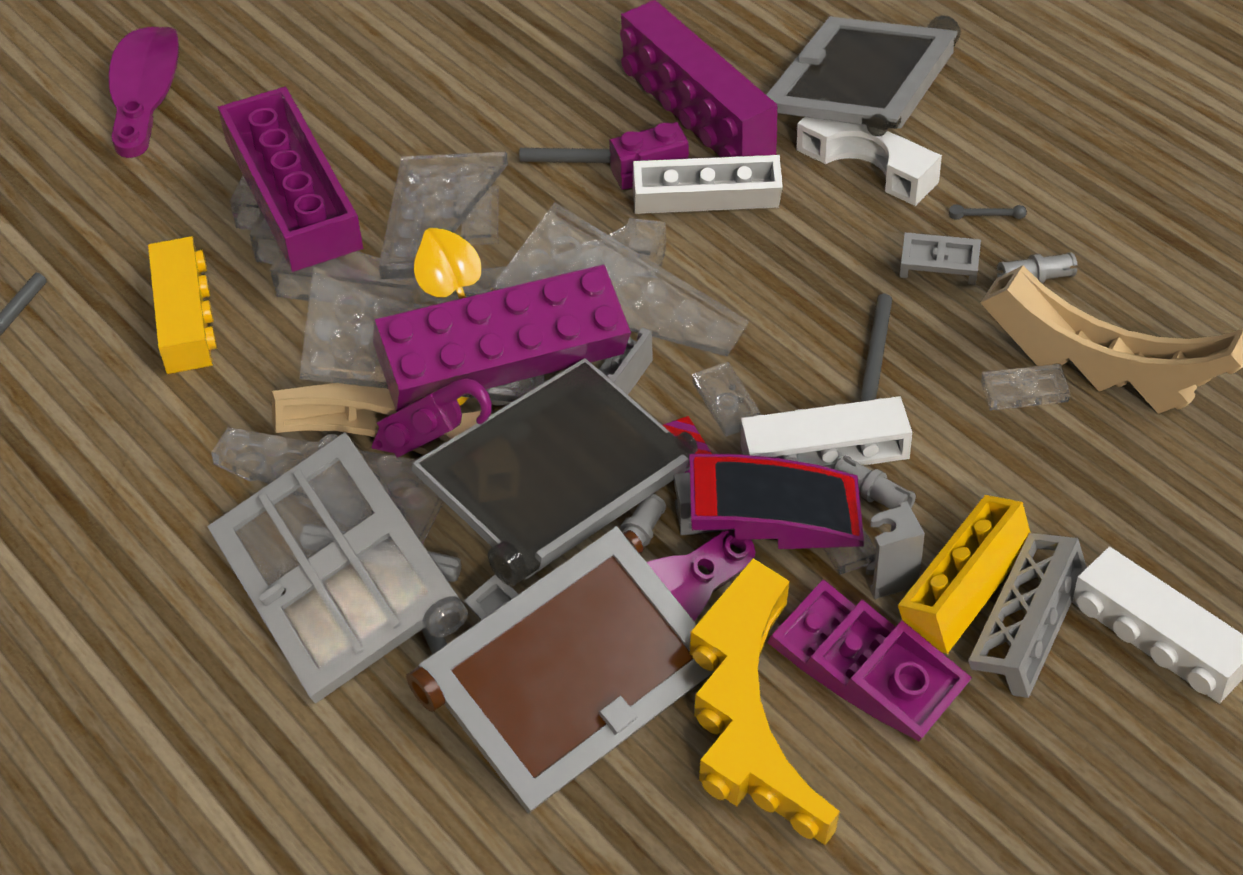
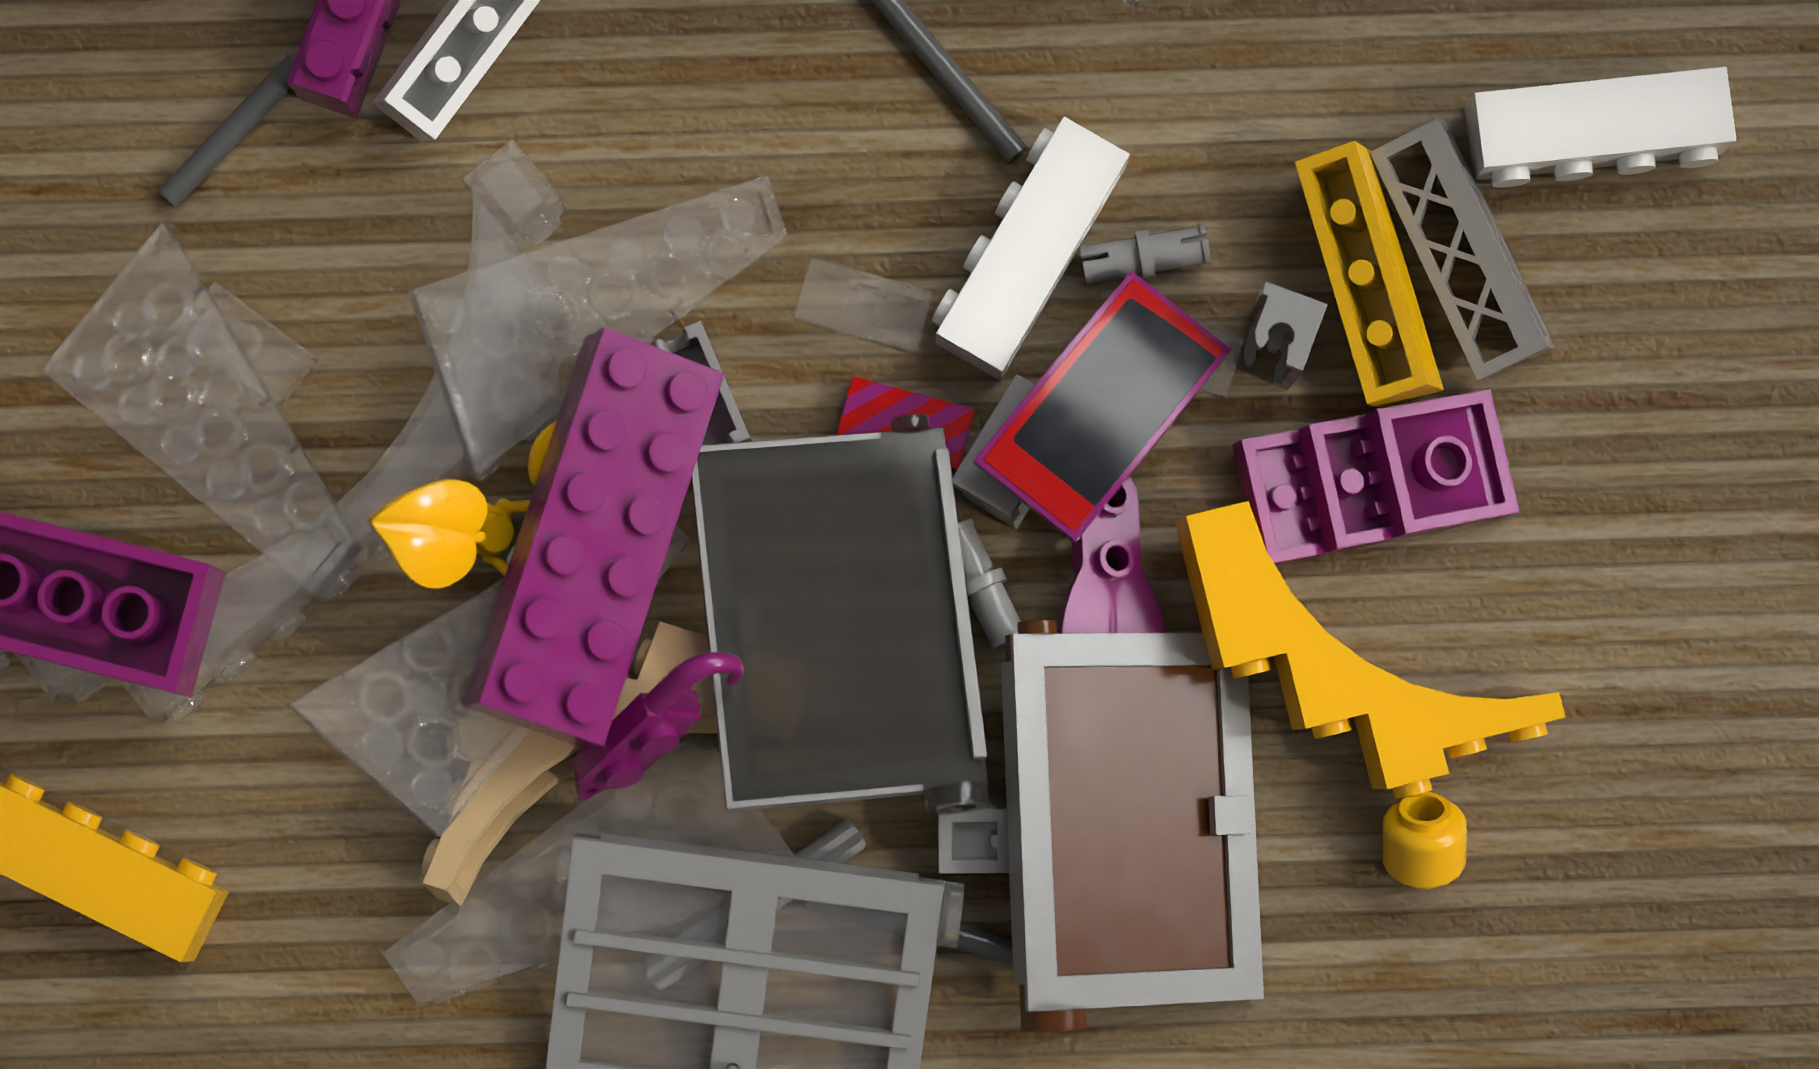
camera: 55 degrees left, 35 degrees up
none -> yellow head [1383,792,1467,890]

